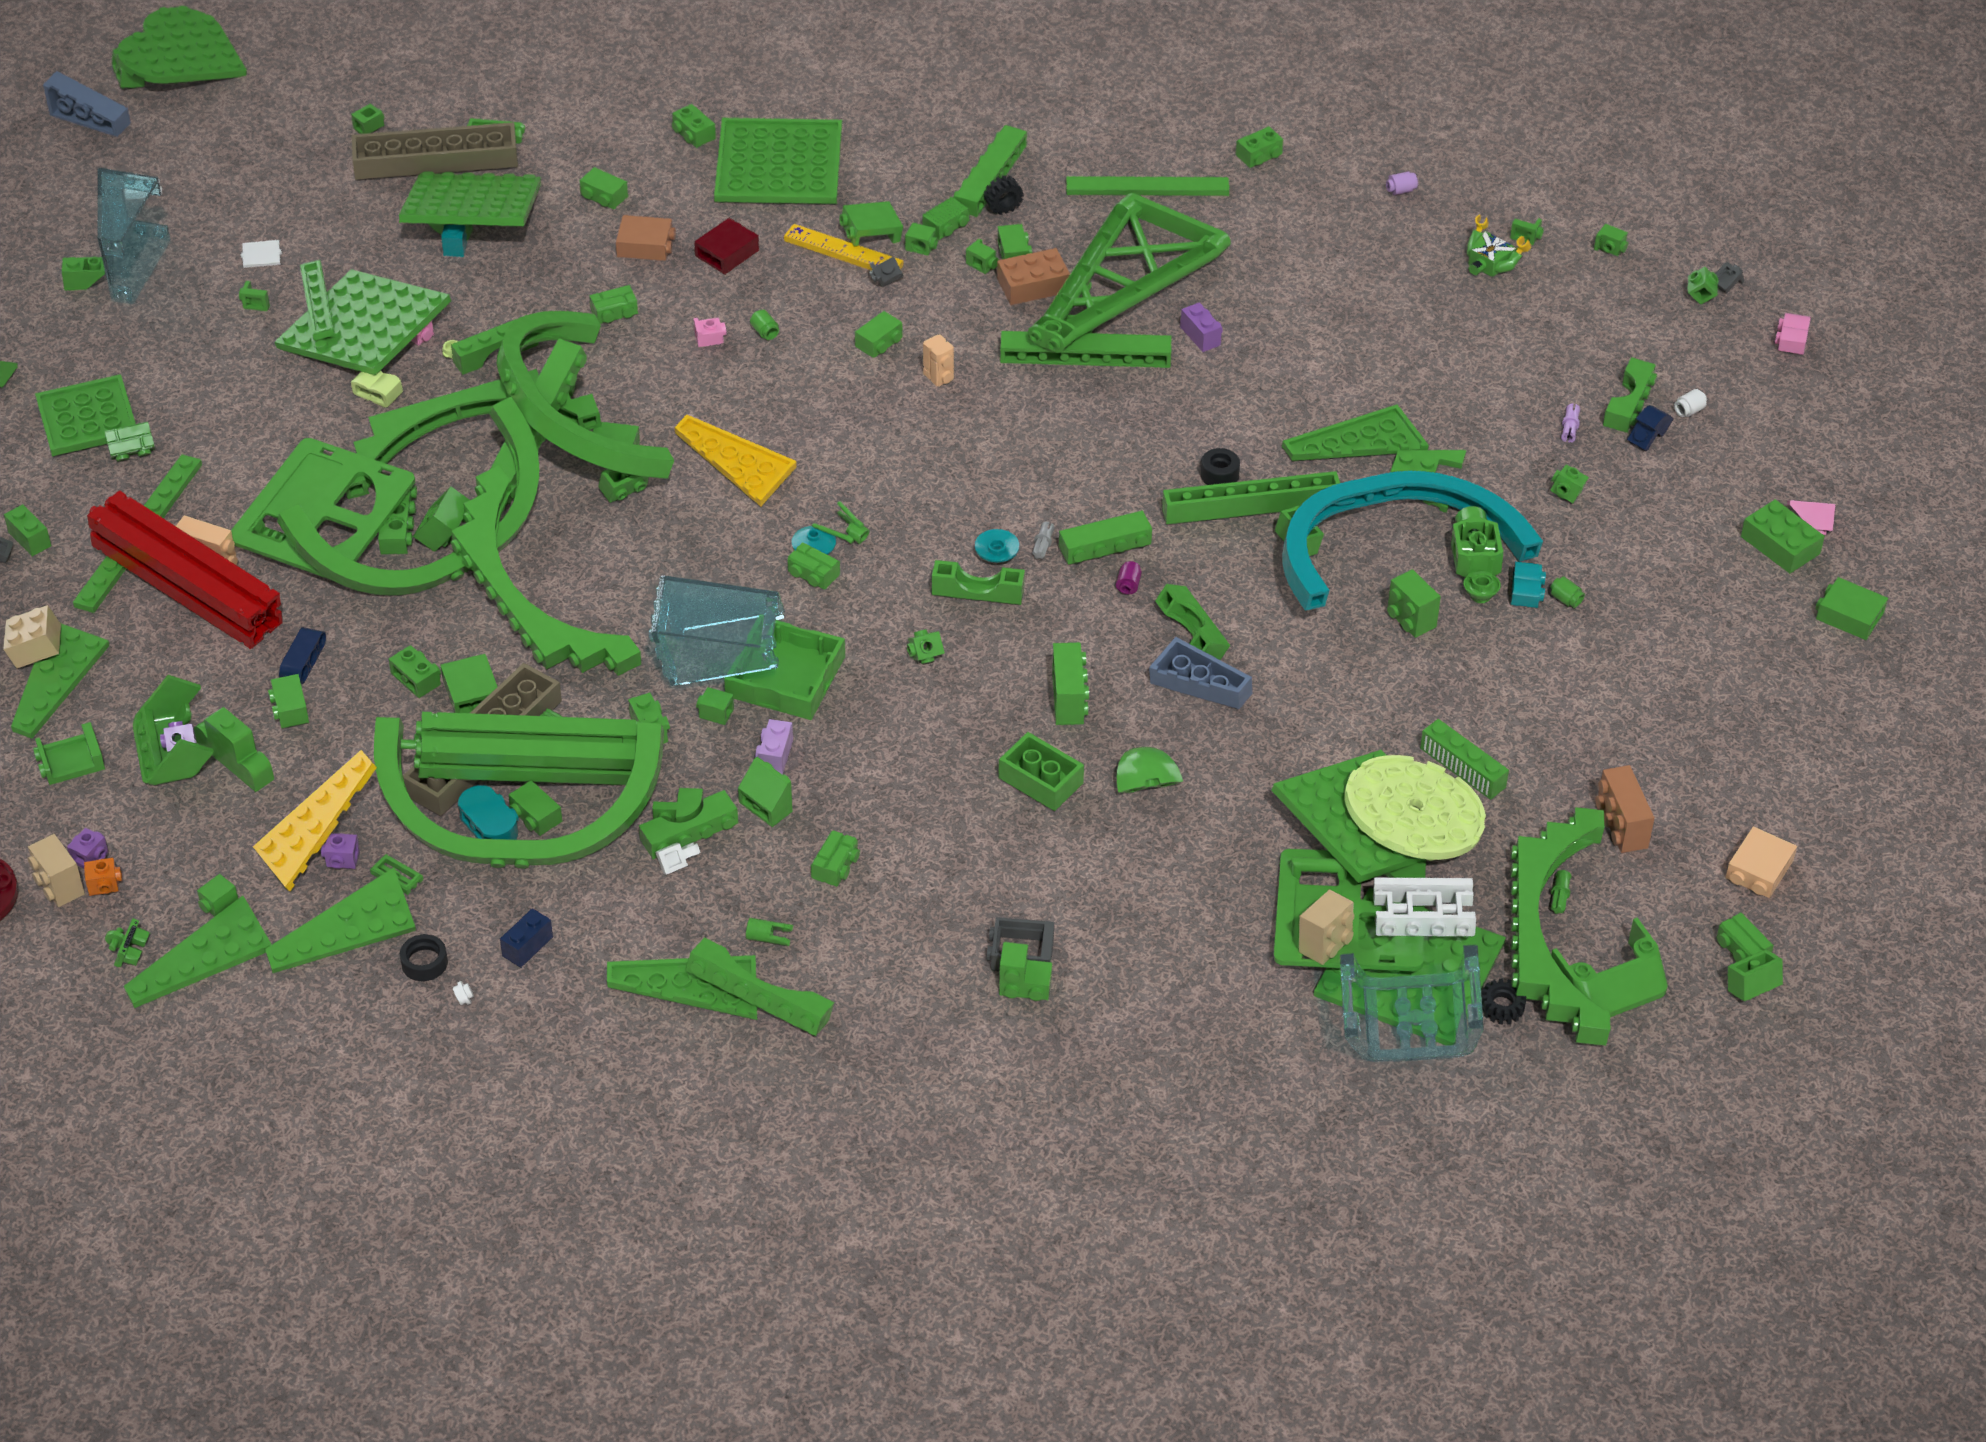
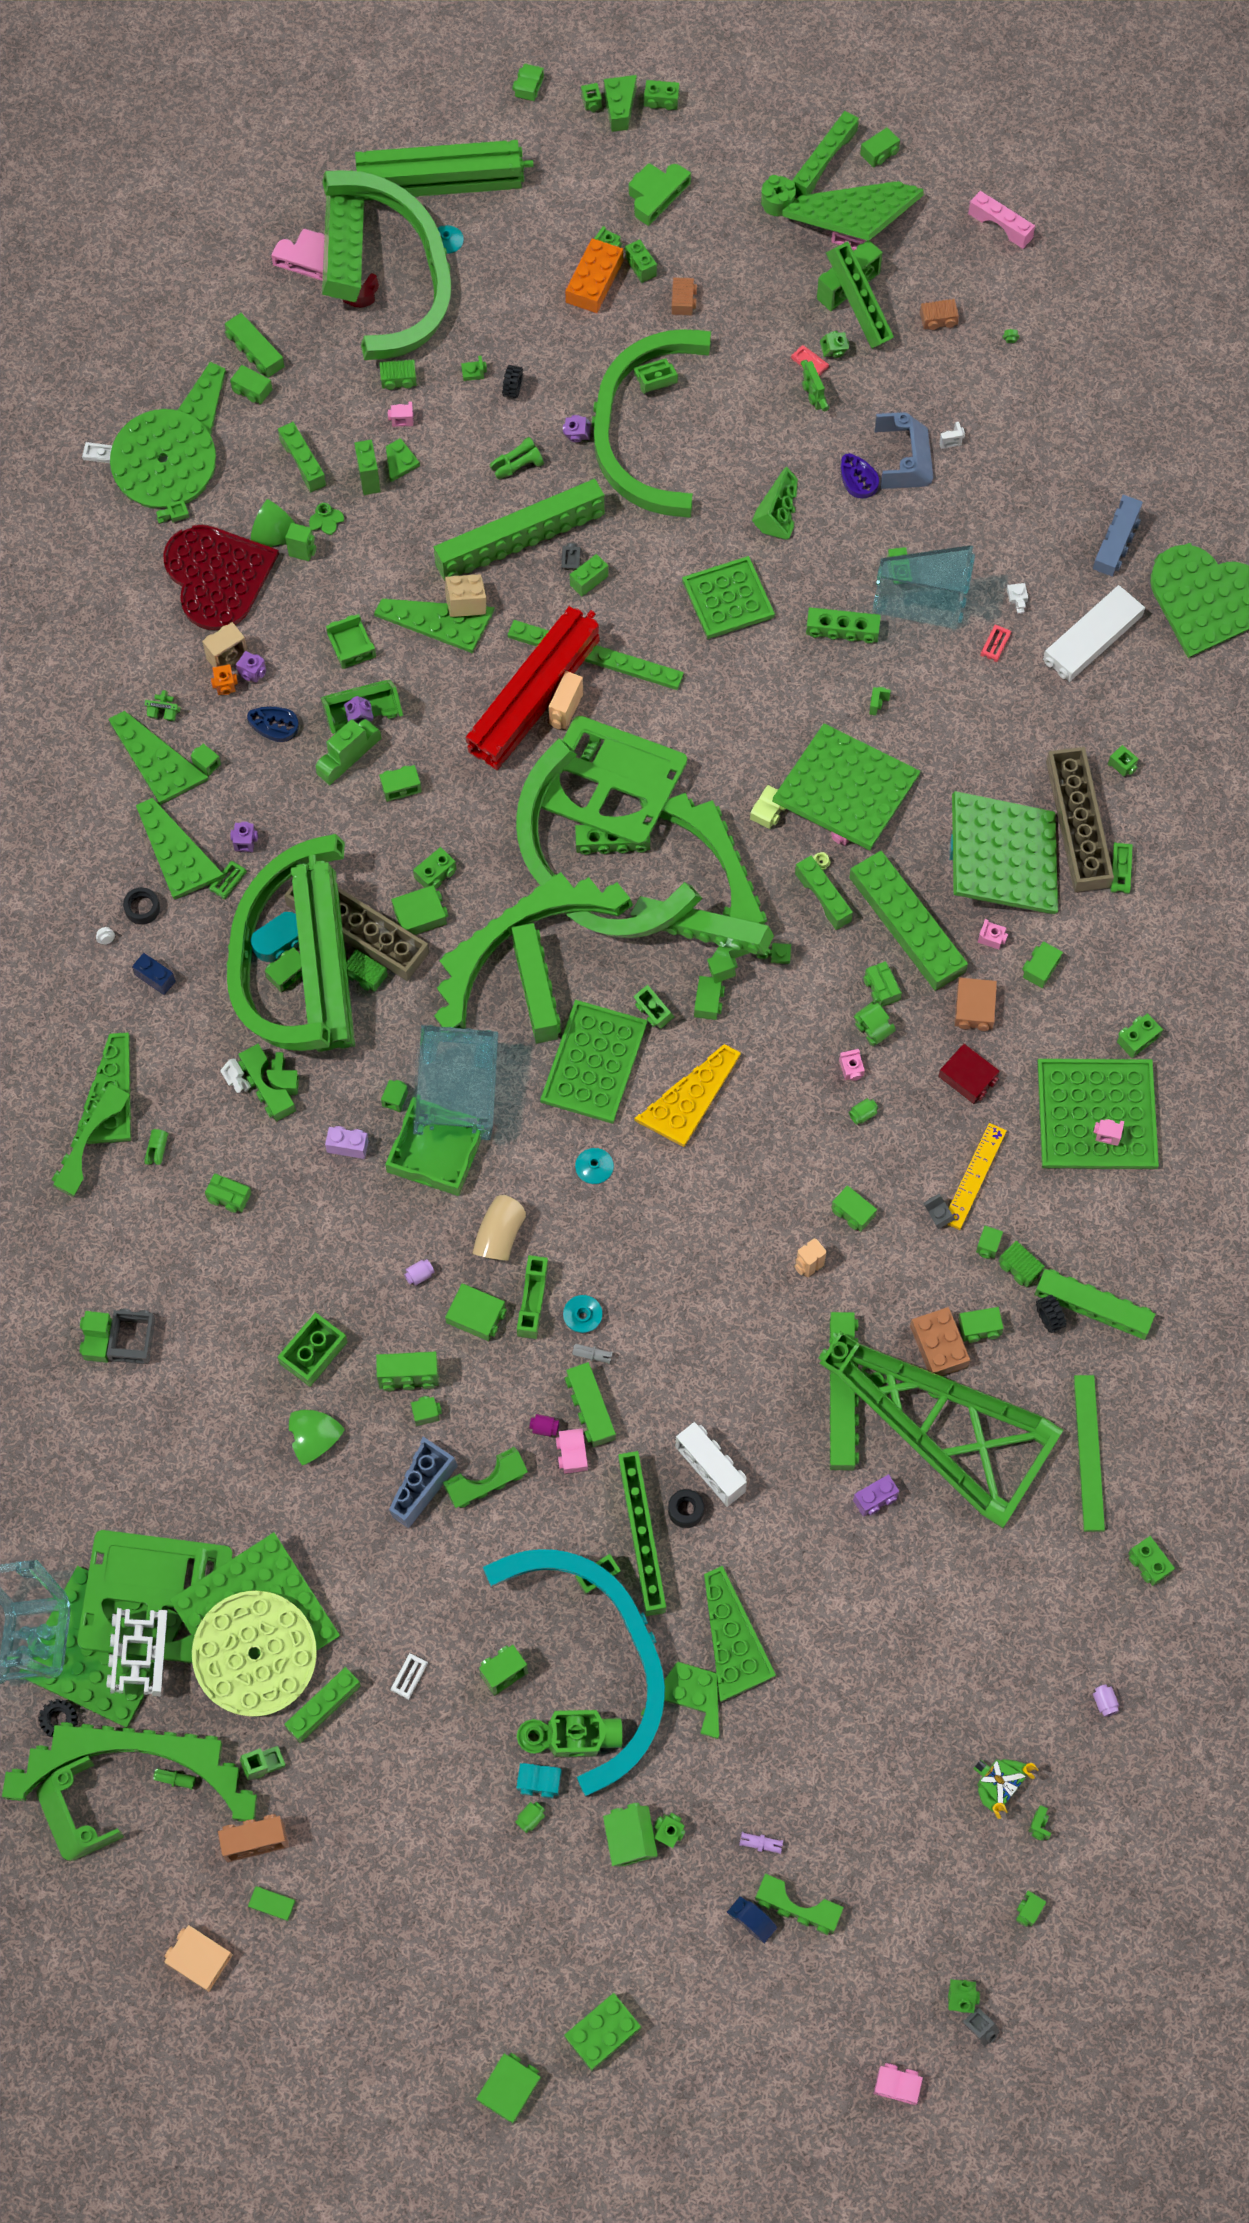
camera: 90 degrees right, 20 degrees up
bright green brick [104,422,155,462] -> none
white piece [241,240,282,268] -> none
yellow wing [253,750,377,891] -> none
dark blue beam [279,627,326,684] -> none
bright green tile [300,260,335,341] -> none
bright green brick [413,486,470,551] -> none
bright green arch [497,311,674,479] -> none
bright green brick [628,693,670,744] -> none
bright green slope [738,756,793,827] -> none
bright green brick [788,542,840,589] -> none
bright green plant [812,501,870,544] -> none
bright green panel [839,201,903,246] -> none
bright green brick [907,629,945,664] -> none
bright green brick [966,238,999,274] -> none
tan brick [1299,889,1354,965] -> none
white brick [1674,389,1707,417] -> none
bright green brick [1716,913,1774,962] -> none
bright green brick [1728,949,1783,1002] -> none
bright pink slope [1787,500,1835,535] -> none
none -> bright green brick [240,1746,285,1780]
none -> dark blue piece [247,706,299,742]
none -> bright green tile [248,1886,295,1921]
none -> white tile [390,1653,428,1700]
none -> lavender brick [404,1259,435,1286]
none -> bright green brick [411,1396,442,1426]
none -> bright green brick [445,1283,507,1341]
none -> tan brick [472,1195,526,1261]
none -> bright green brick [512,923,561,1044]
none -> bright green plate [540,1000,648,1124]
none -> bright pink brick [556,1428,588,1474]
none -> bright green brick [603,1803,658,1867]
none -> white brick [675,1422,747,1507]
none -> bright green brick [806,607,881,643]
none -> bright green brick [849,850,968,991]
none -> bright green brick [853,1001,896,1046]
none -> bright pink brick [978,919,1008,950]
none -> coral tile [980,625,1011,662]
none -> white brick [1043,585,1145,682]
none -> bright pink brick [1093,1119,1124,1146]

